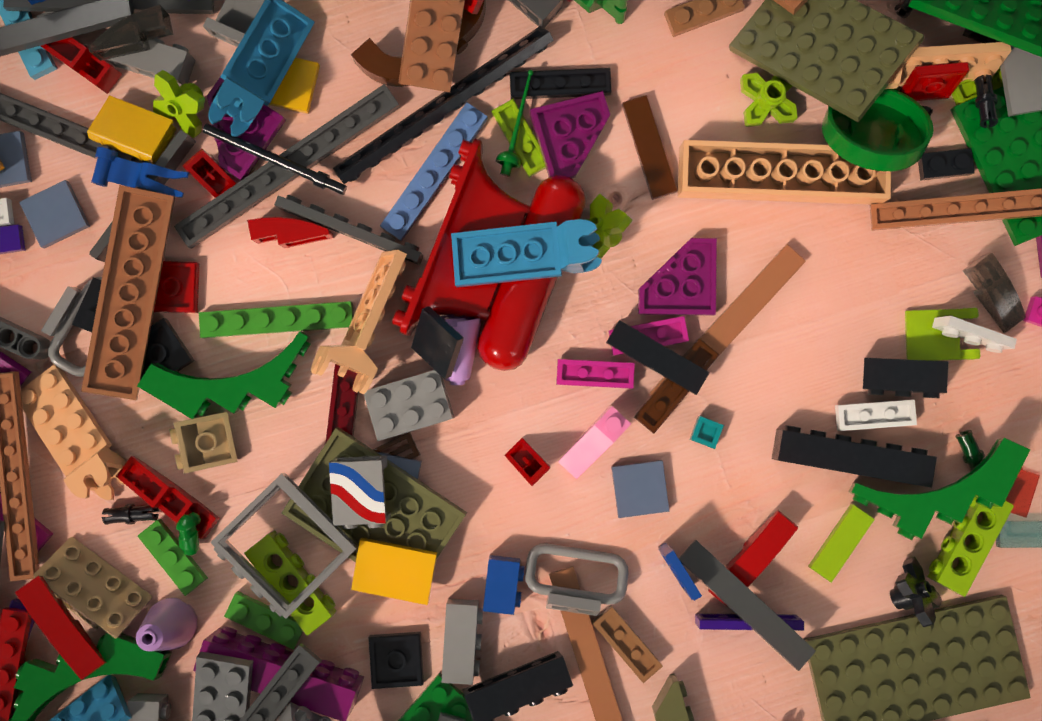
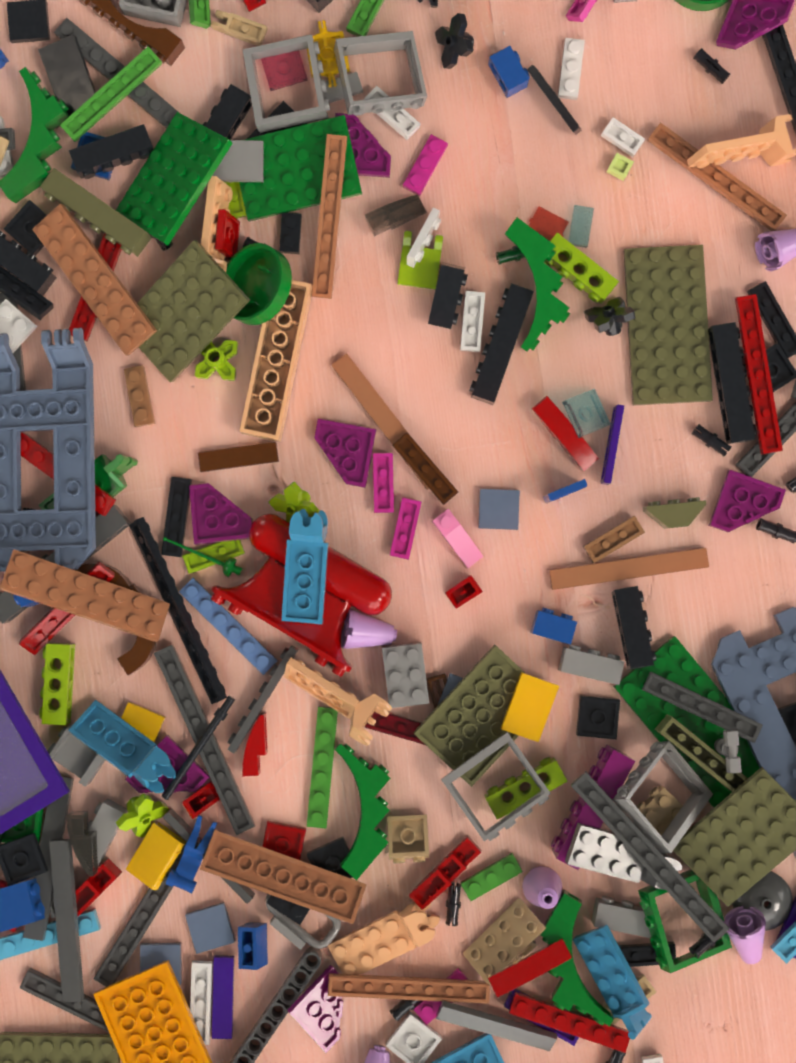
camera: 80 degrees left, 0 degrees up
green arm [176,512,201,556] -> none
bright green plate [224,591,303,650] -> none
panel [329,456,391,529] -> none
black tile [411,306,464,379] -> none
light grey bar [525,543,629,616] -> none
black tile [606,320,710,395] -> none
dark grey tile [679,540,816,671] -> none
teal plate [689,416,724,449] -> none
lime tile [808,504,875,583] -> none
black pin [974,75,998,128] -> none
none -> blue brick [238,922,268,970]
none -> clear light blue tile [562,389,611,438]

